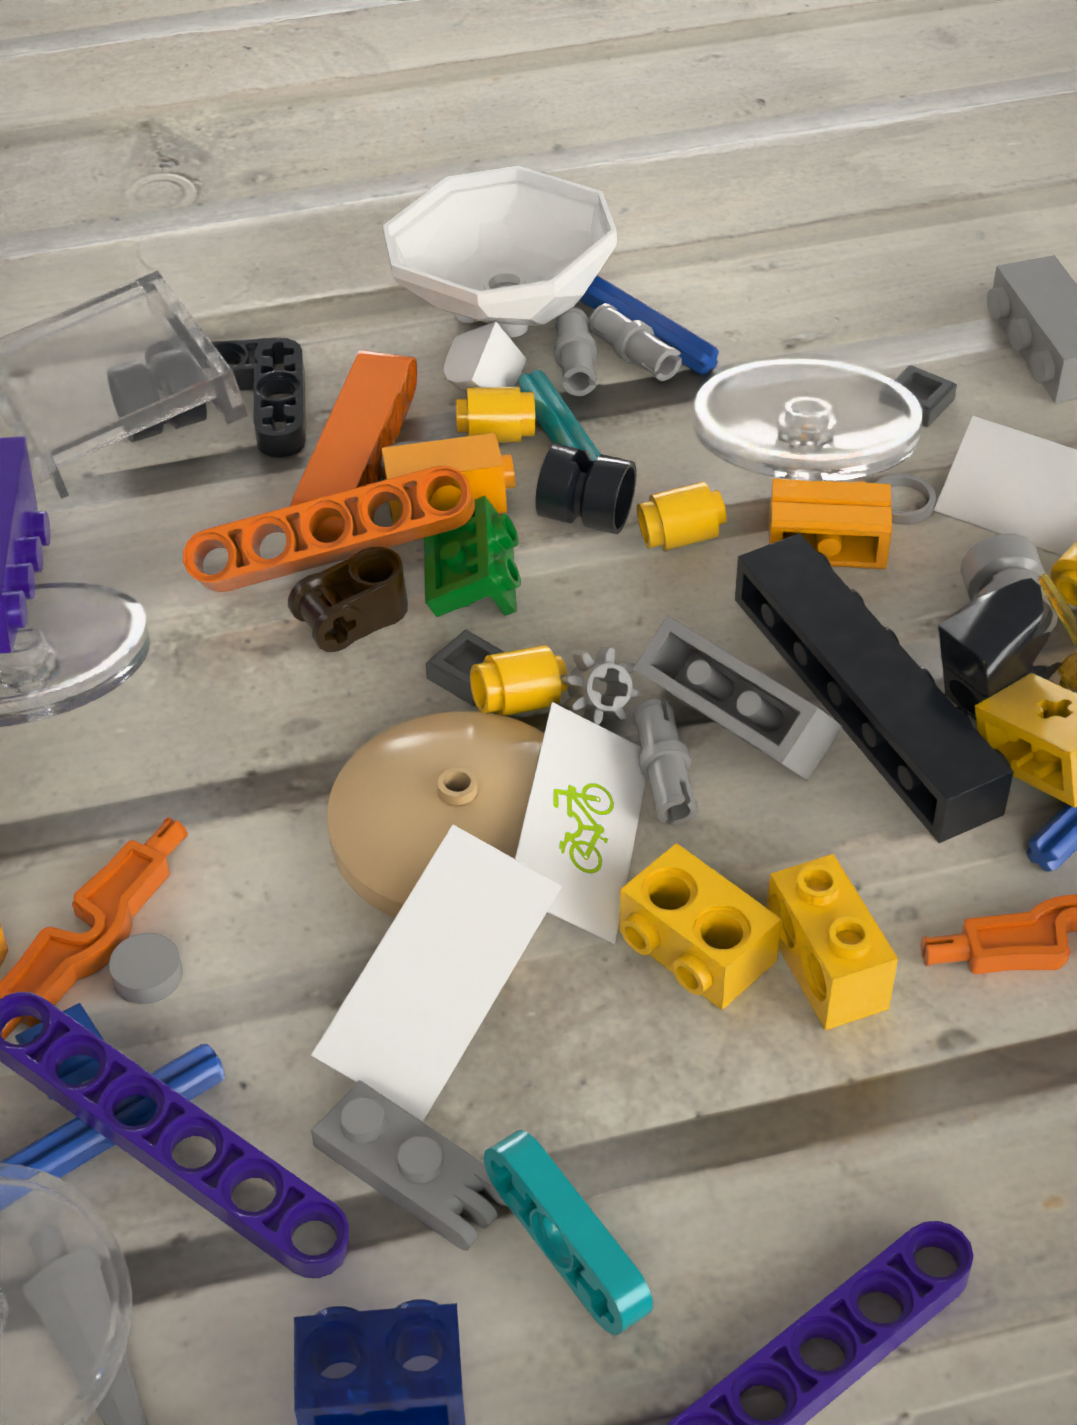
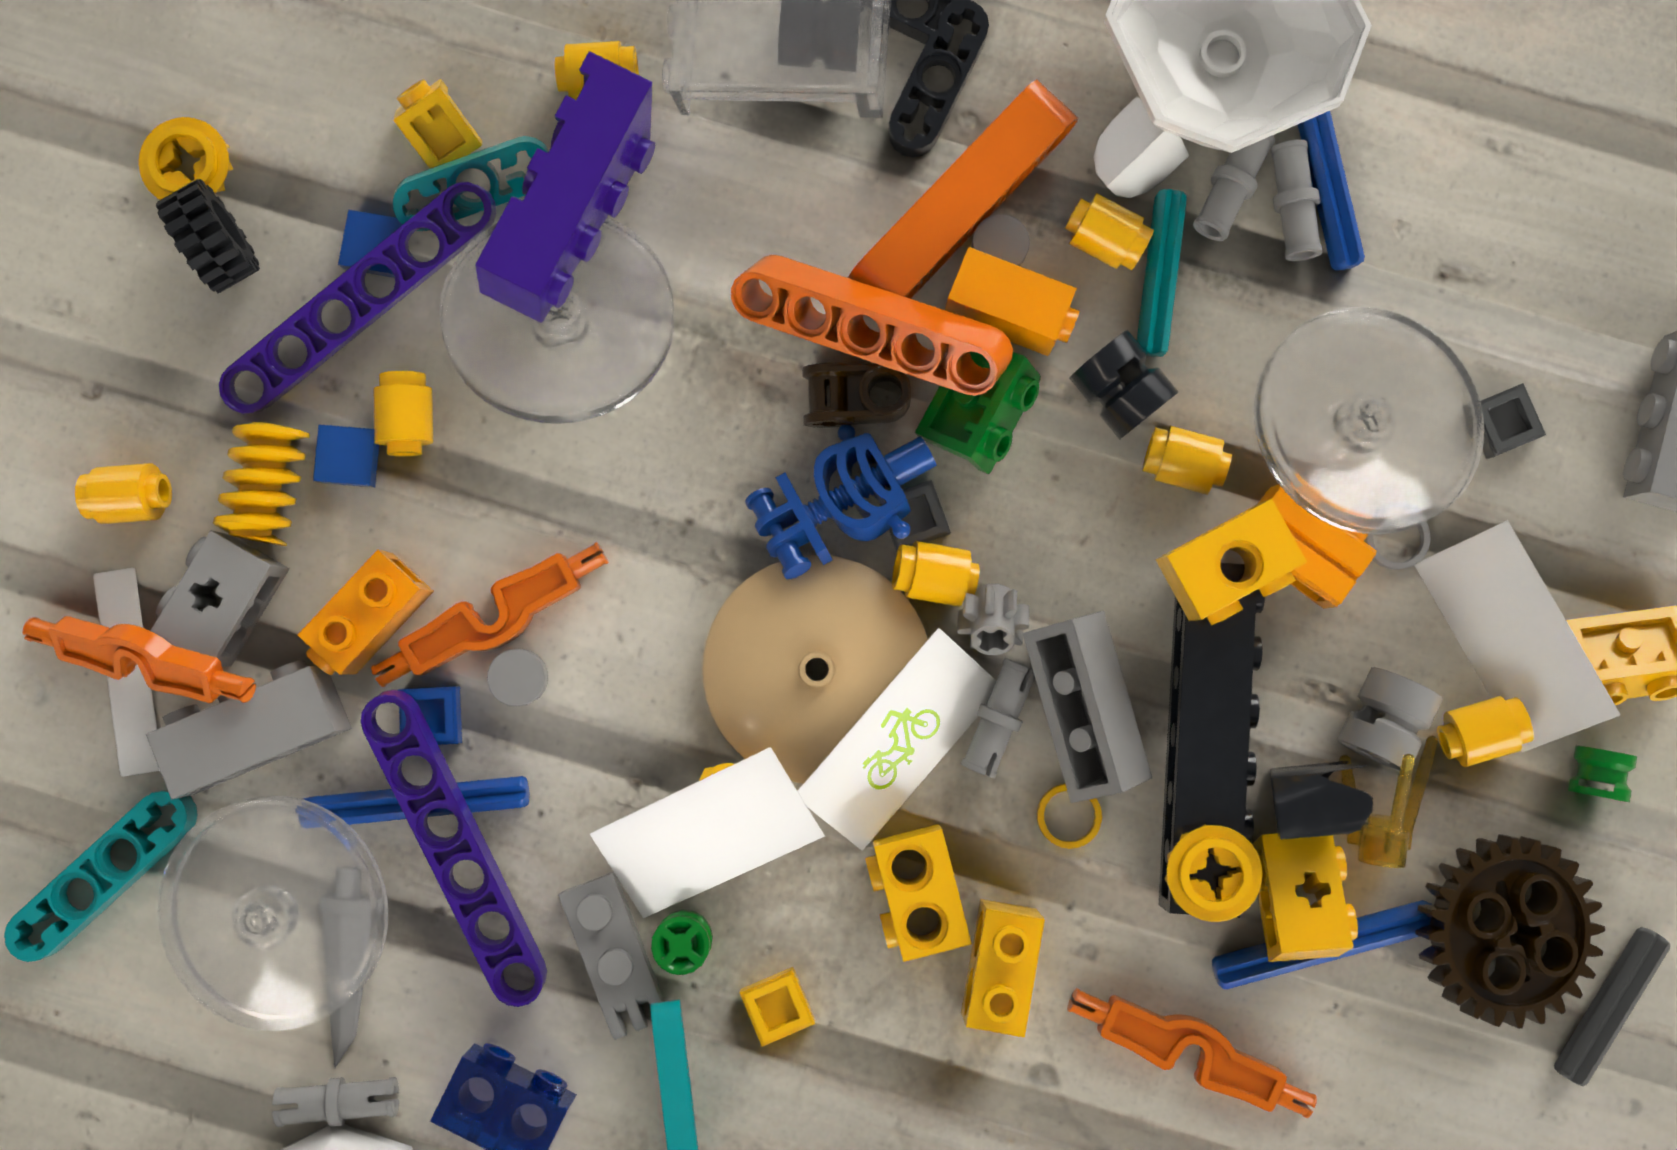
camera: 30 degrees right, 40 degrees up
none -> green wheel [651,909,713,975]
none -> yellow tile [739,967,815,1047]
none -> blue torso [745,425,937,579]
none -> yellow piece [1036,783,1102,849]
none -> yellow brick [1155,499,1307,625]
none -> yellow gear [1165,825,1262,922]

